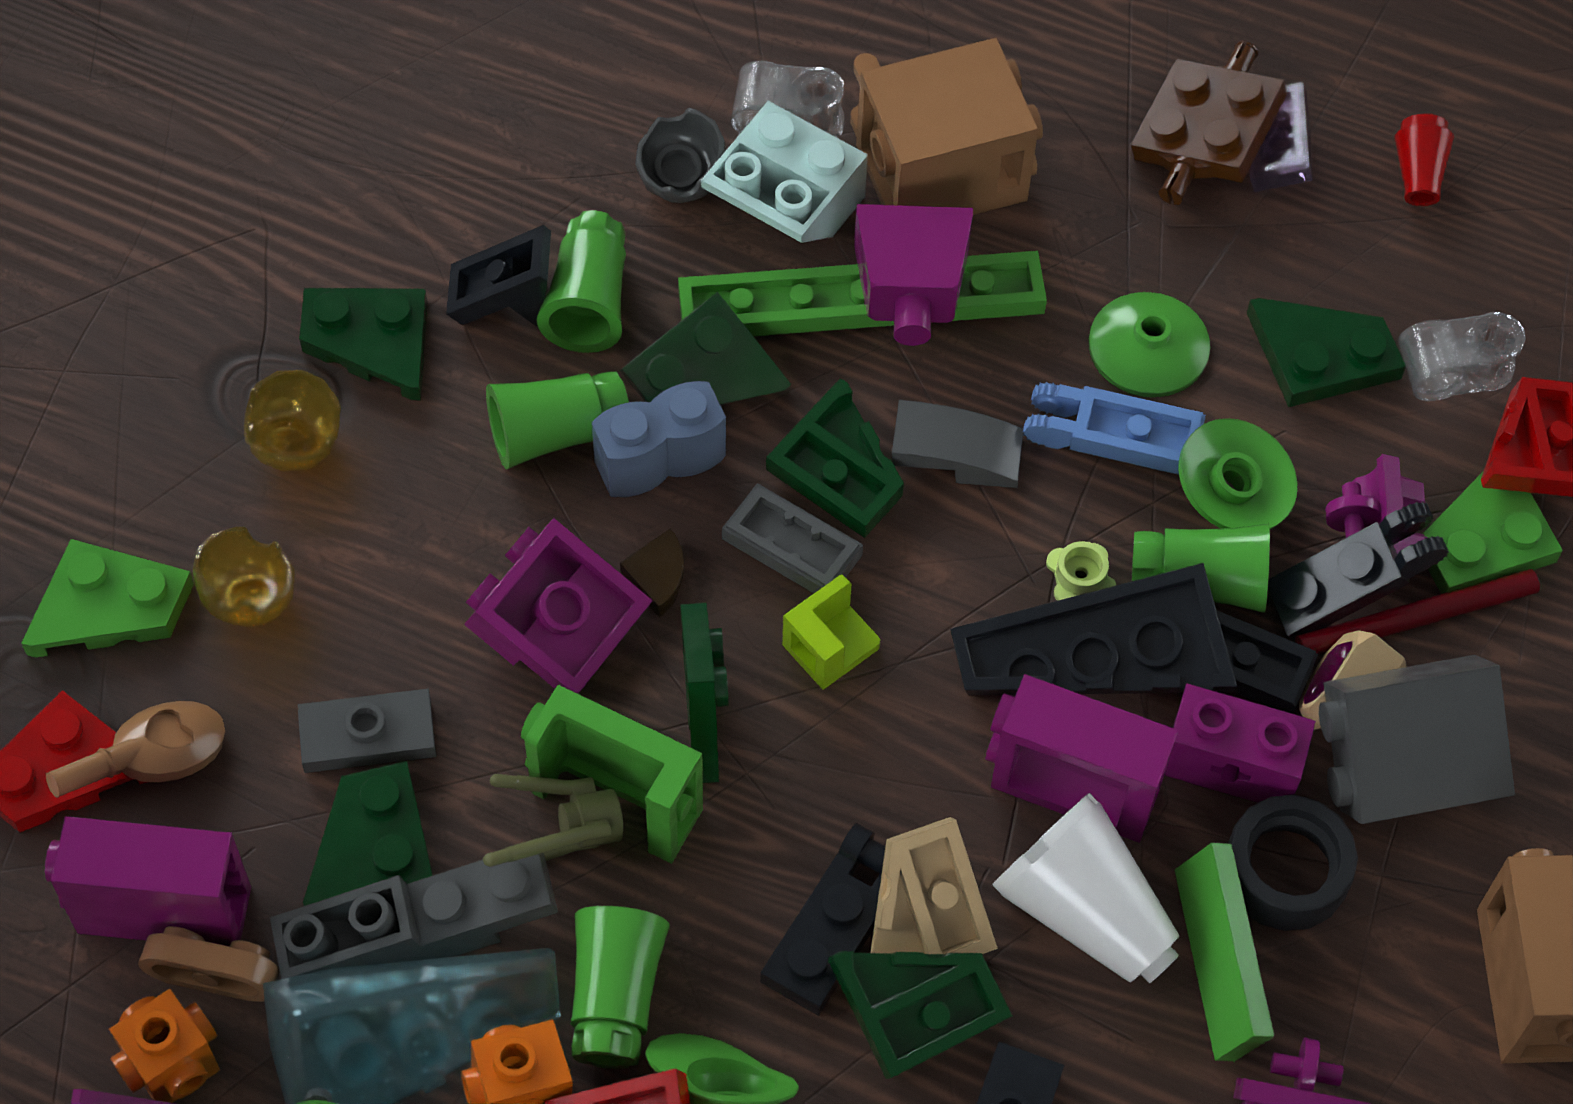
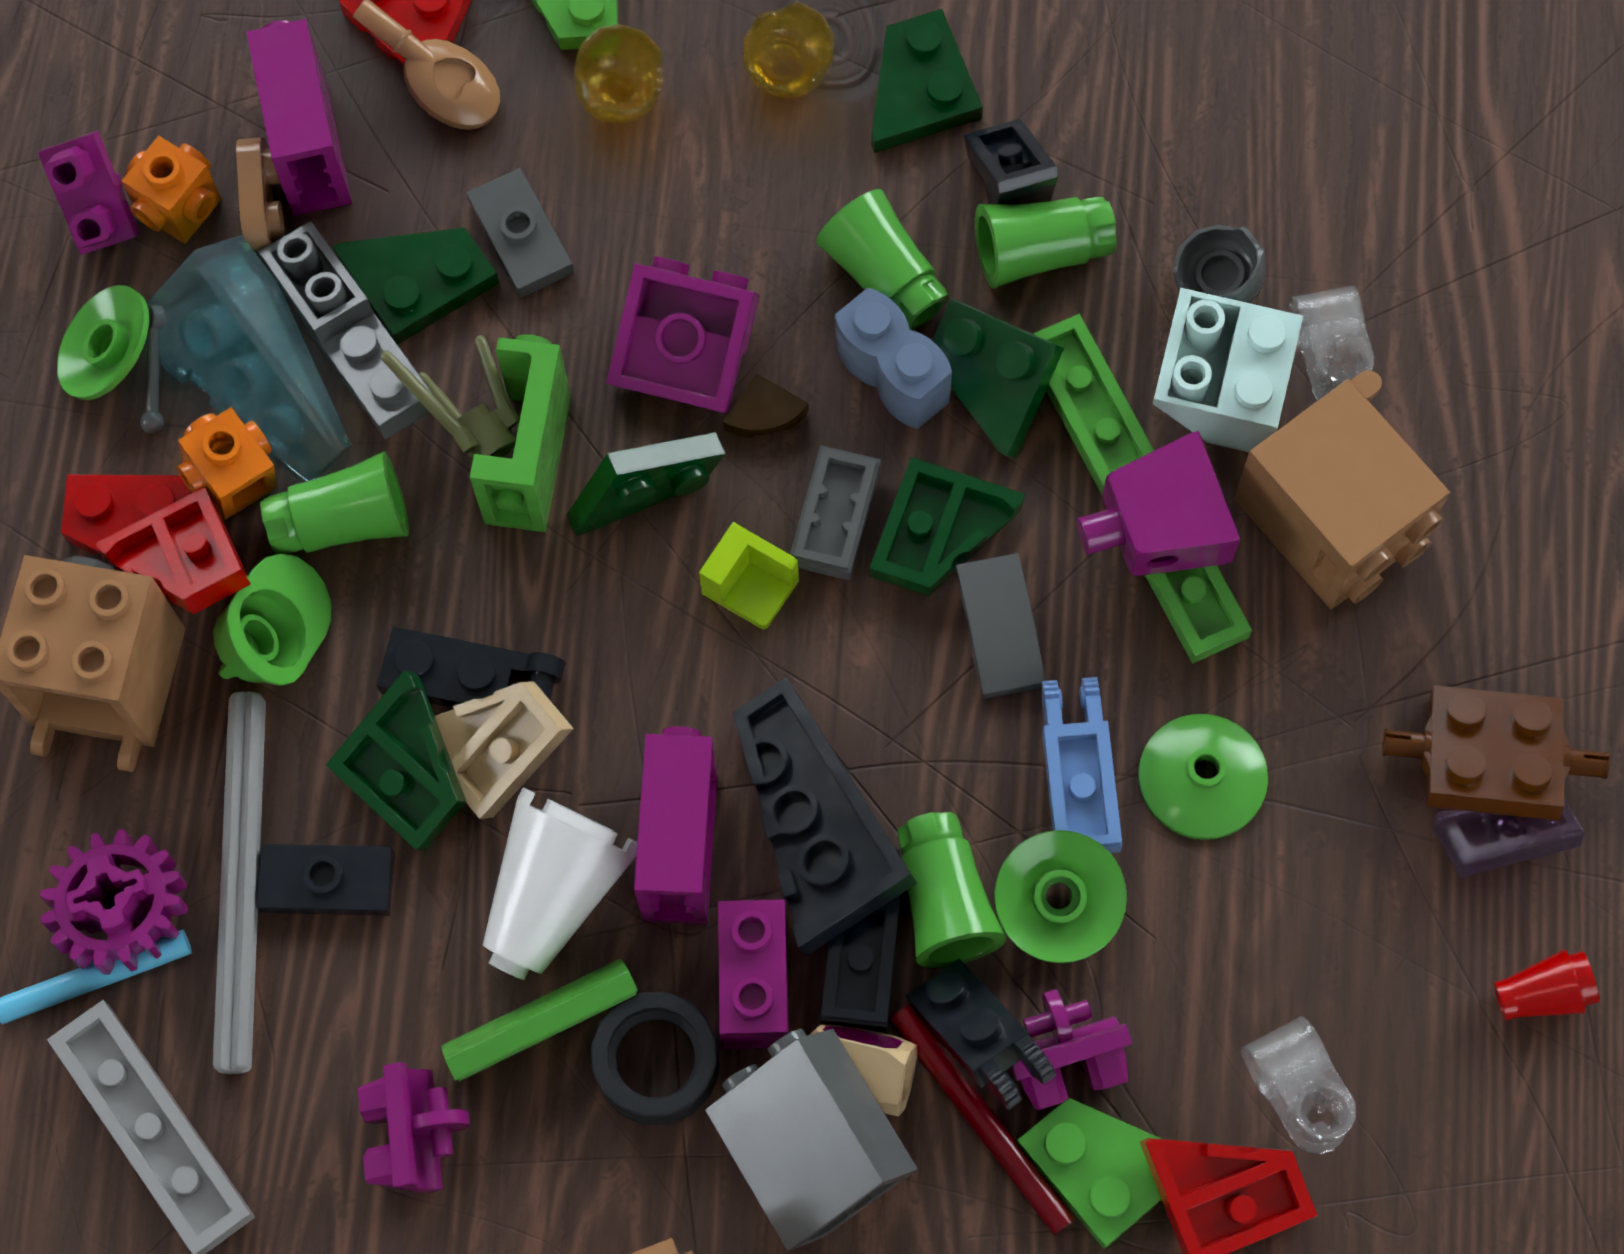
camera: 75 degrees right, 10 degrees up
yellowish green plate [1046,541,1116,601] -> none
dark green wing [1247,298,1406,407] -> none

